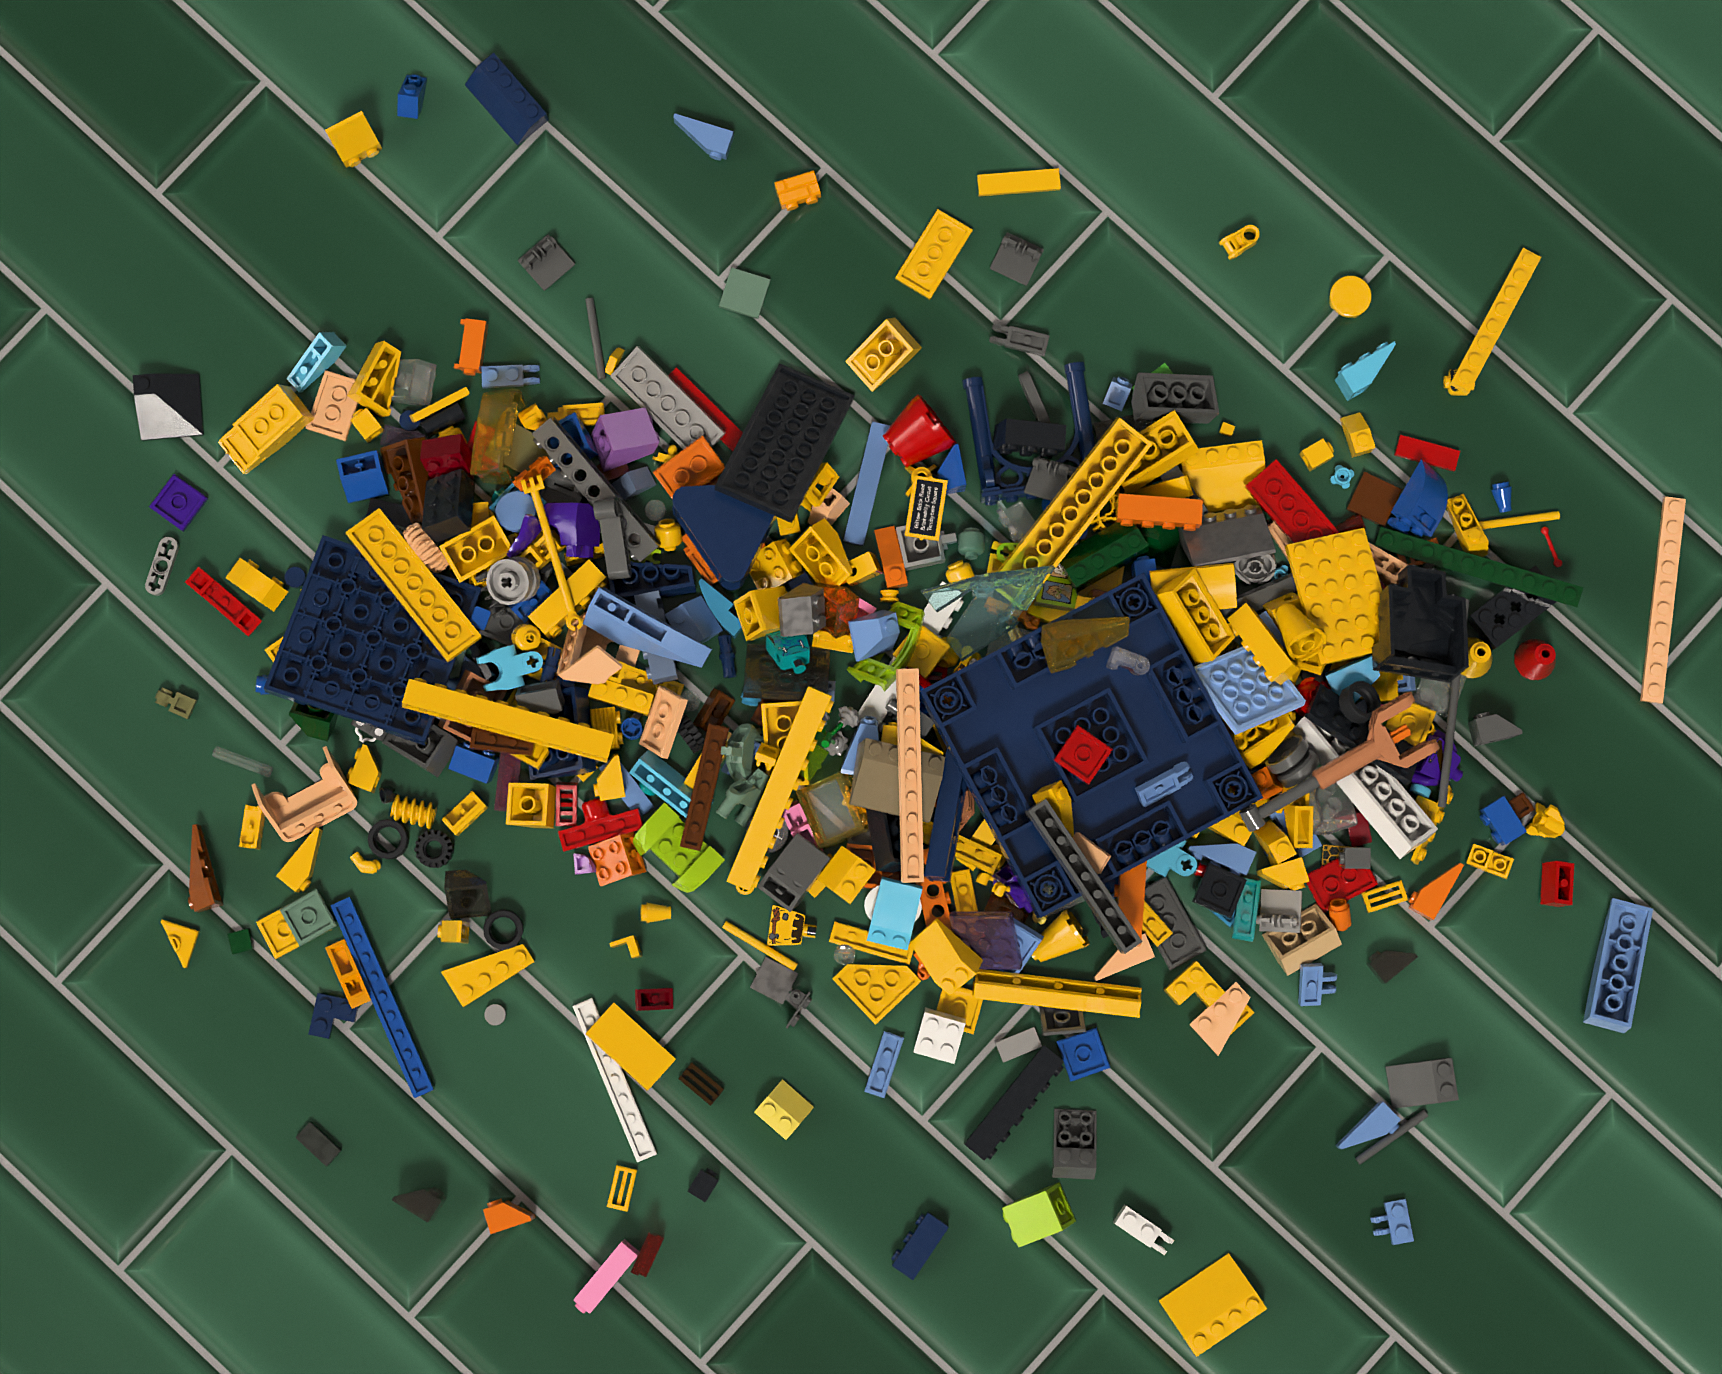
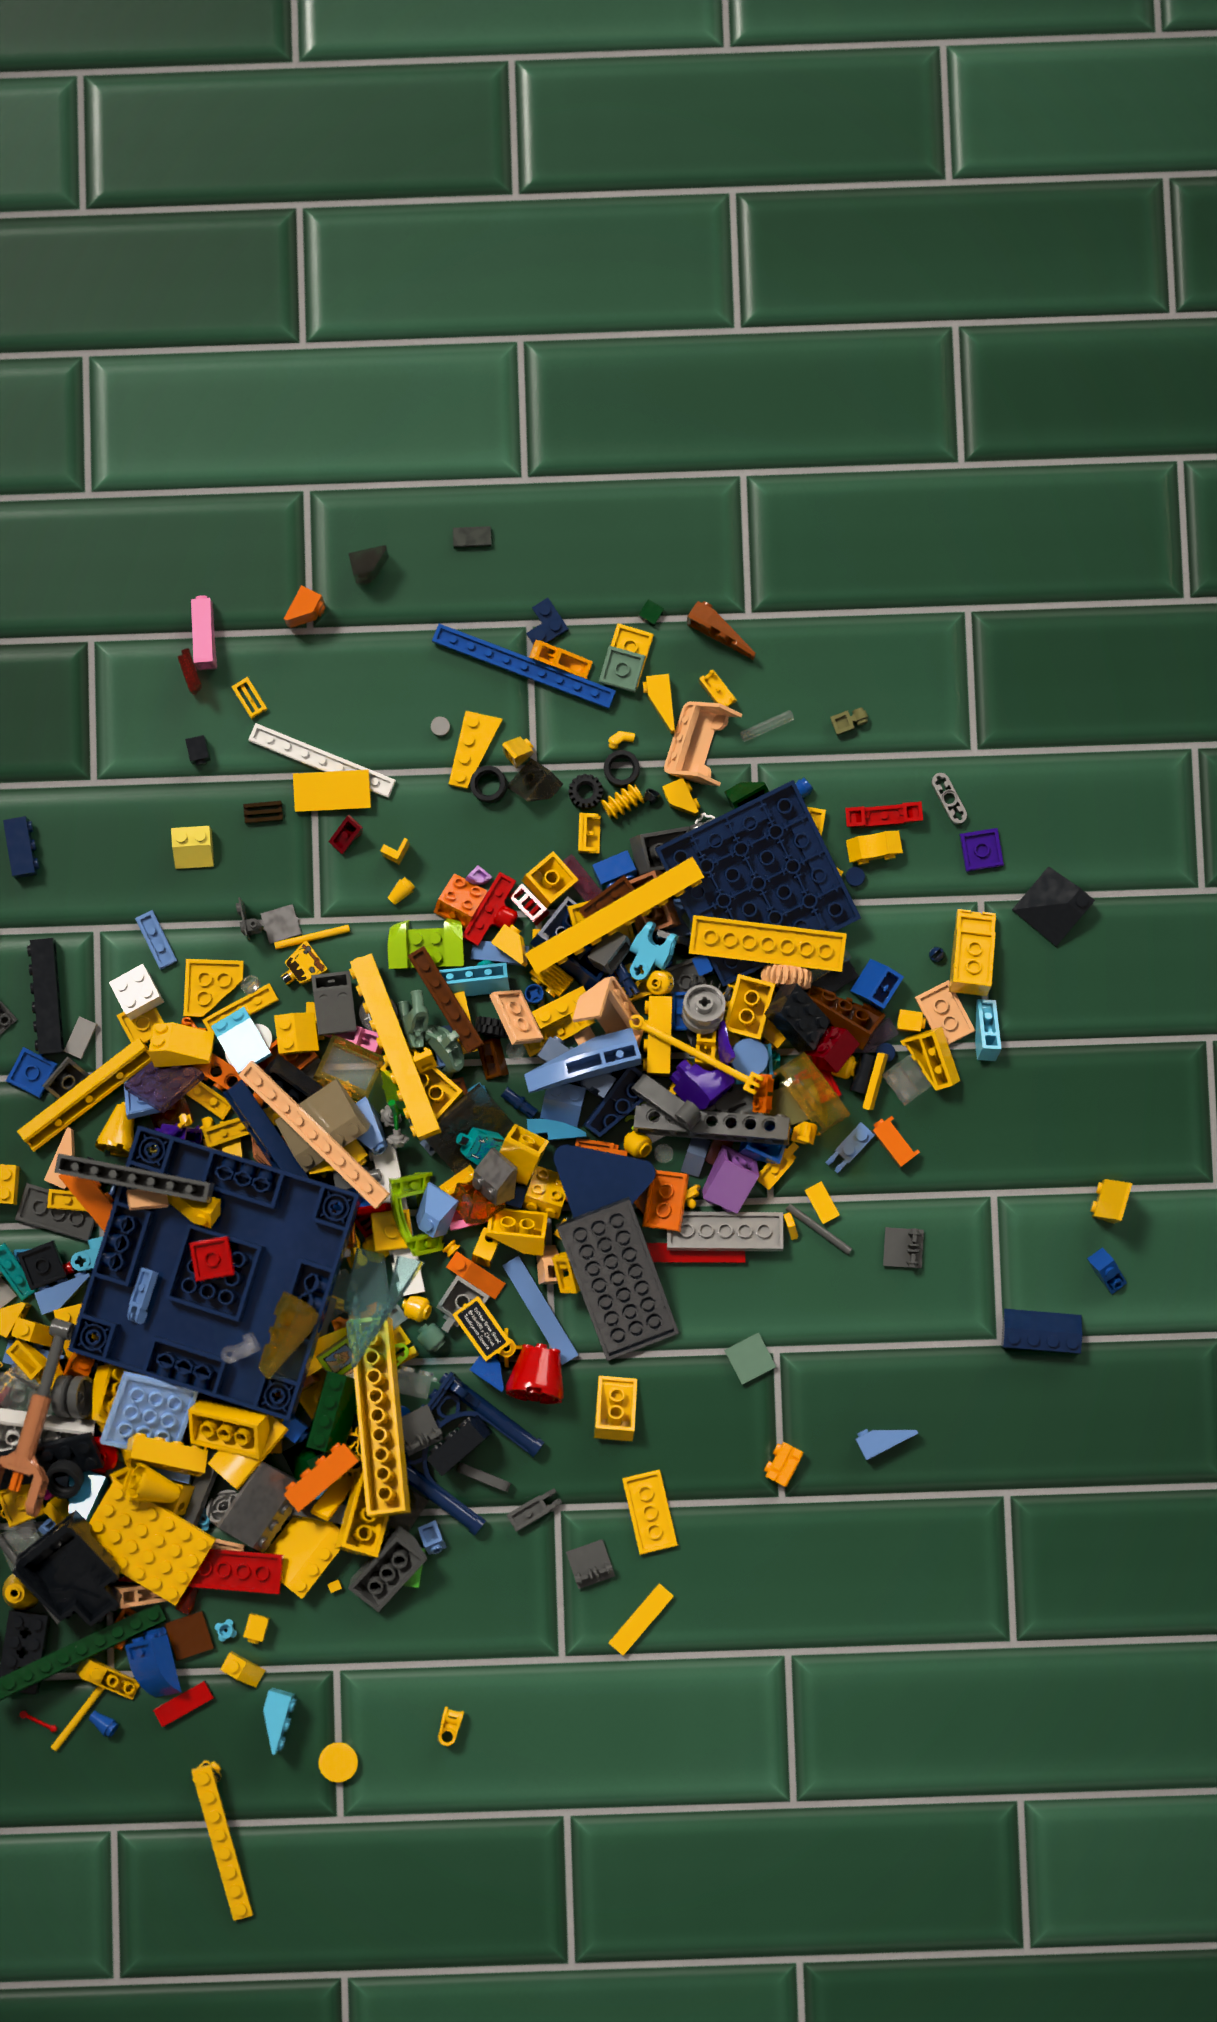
camera: 140 degrees right, 0 degrees up
yellow tile [161,919,200,968] -> none
none -> yellow tile [804,1181,840,1224]
none -> dark blue hinge [929,947,945,963]

